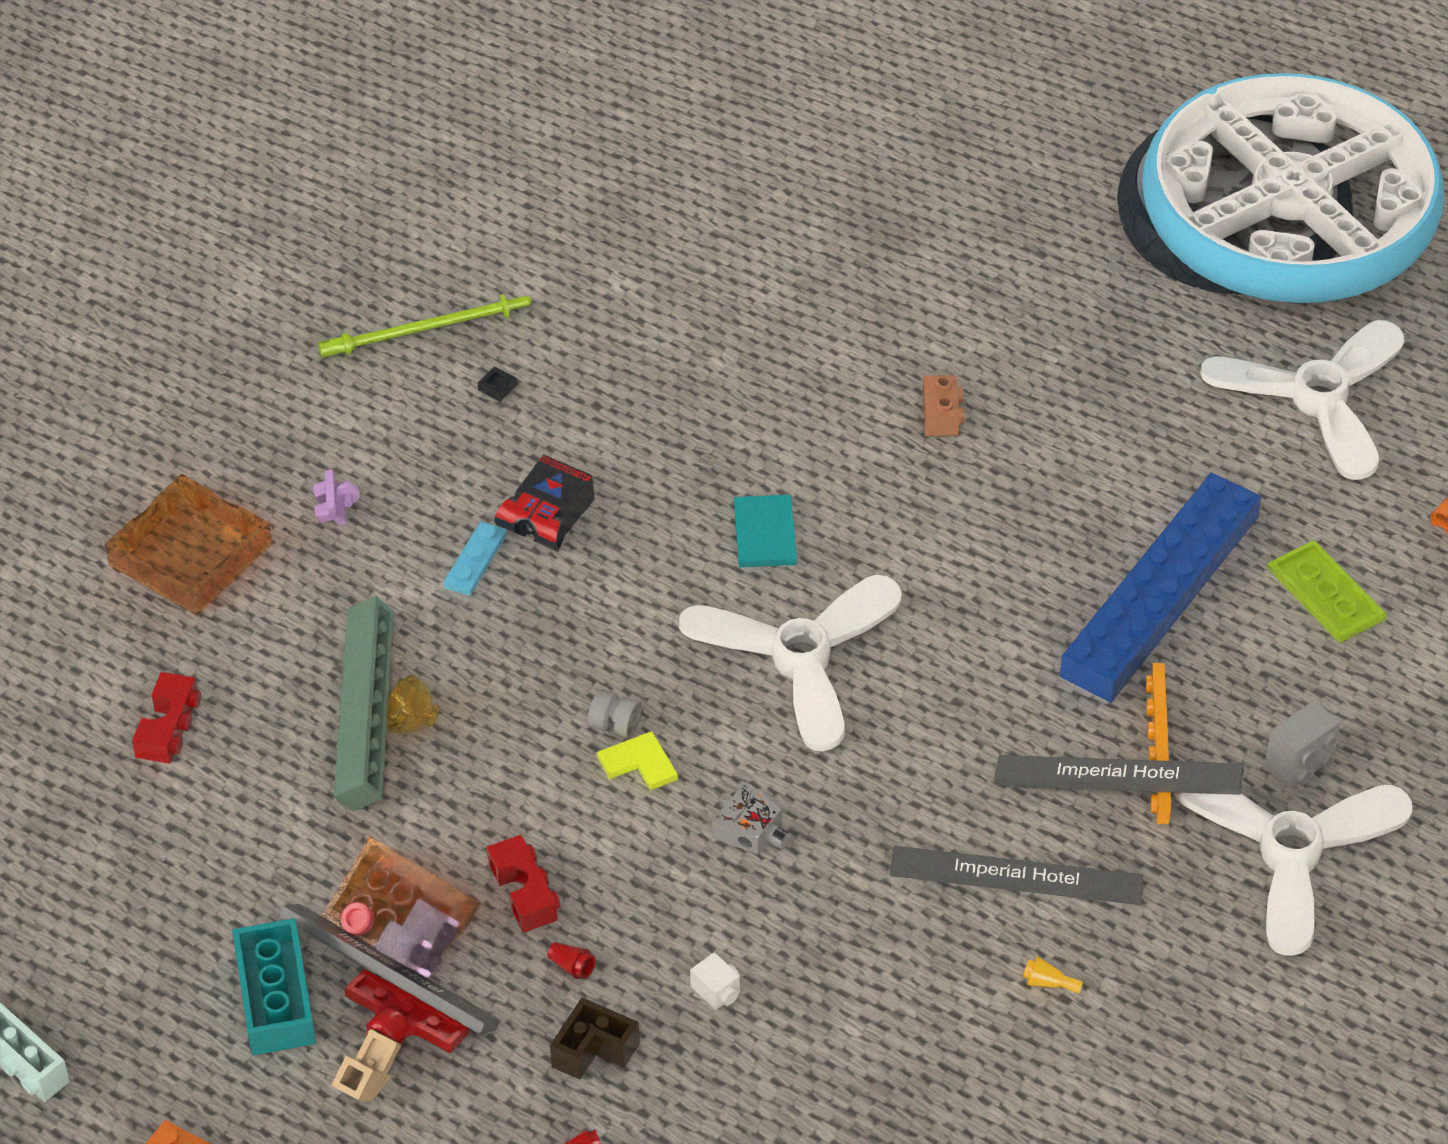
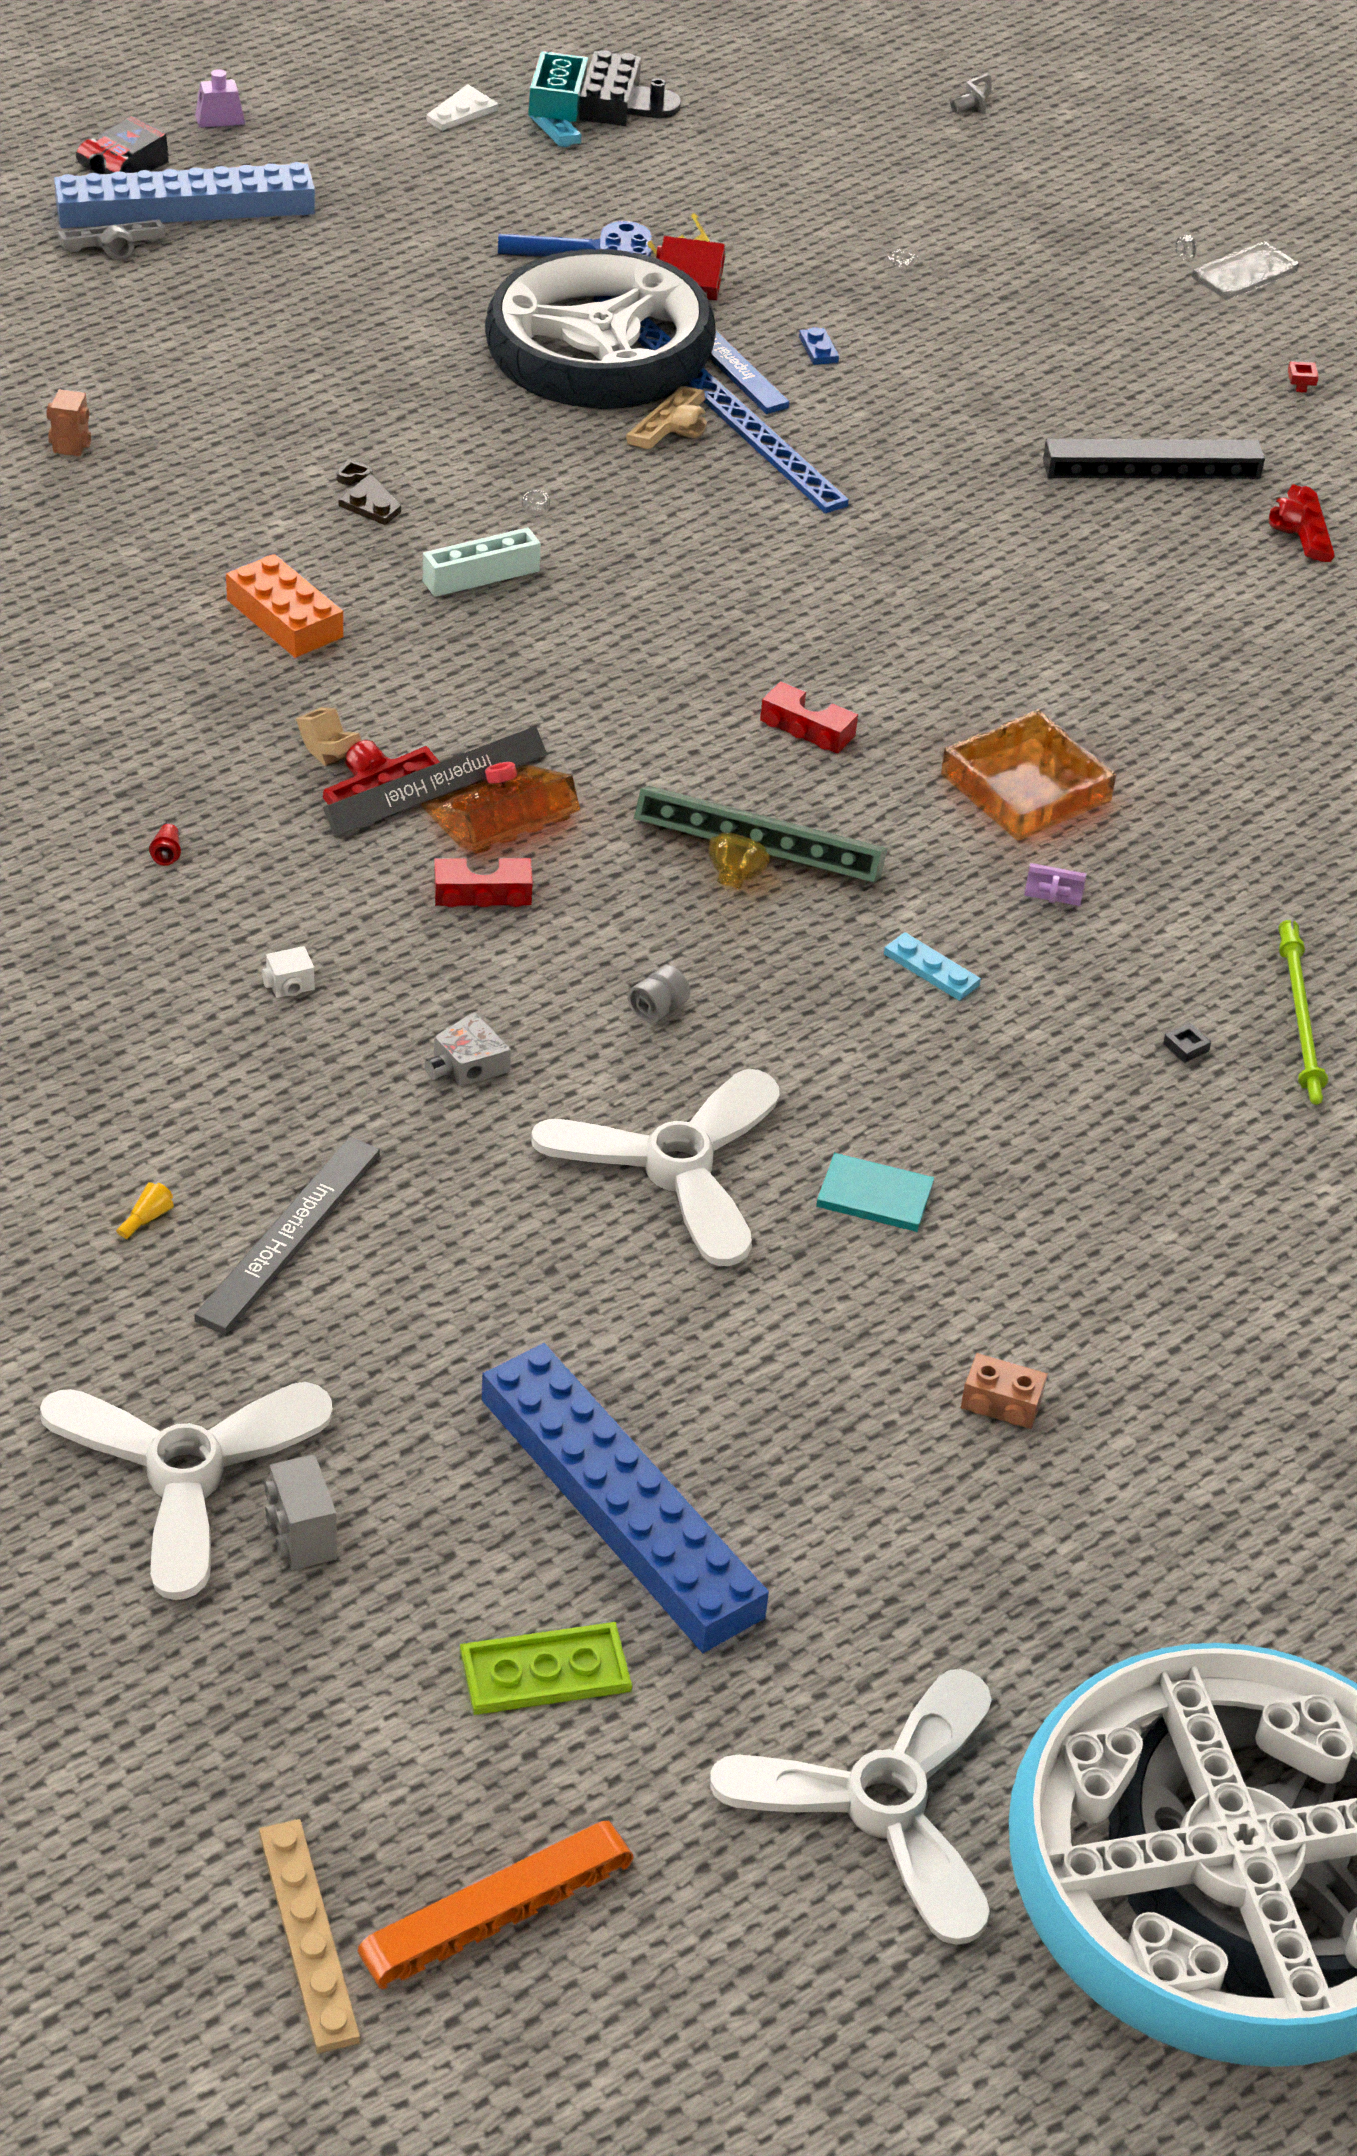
camera: 105 degrees right, 5 degrees down
teal brick [232,918,316,1056] -> none
brick [374,899,460,978] -> none
black piece [495,454,595,552] -> none
red cone [547,942,596,979] -> none
dark brown brick [550,997,640,1080] -> none
neon yellow tile [597,731,678,790] -> none
dark grey tile [994,755,1244,795] -> none
light orange plate [1145,663,1171,824] -> none

